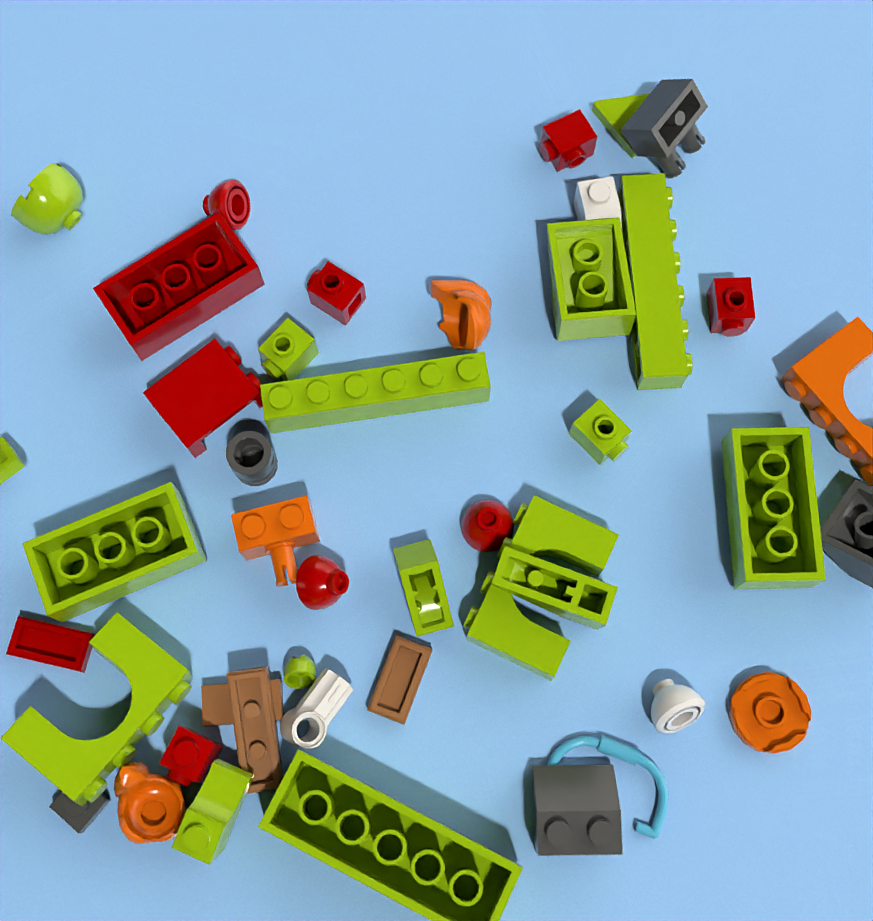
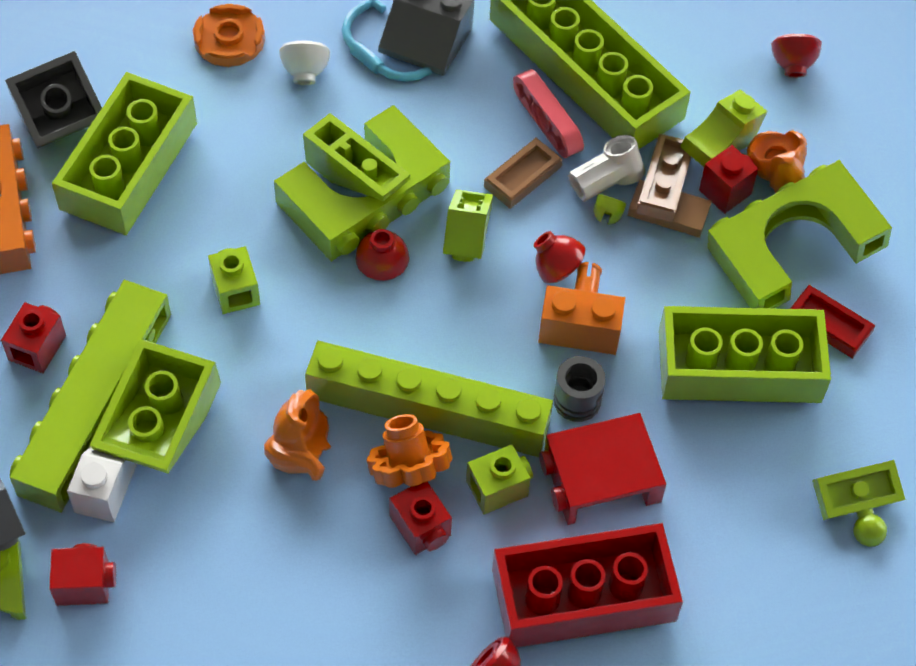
camera: 160 degrees left, 15 degrees down
none -> orange plant [366,414,453,488]
none -> coral beam [513,69,584,158]

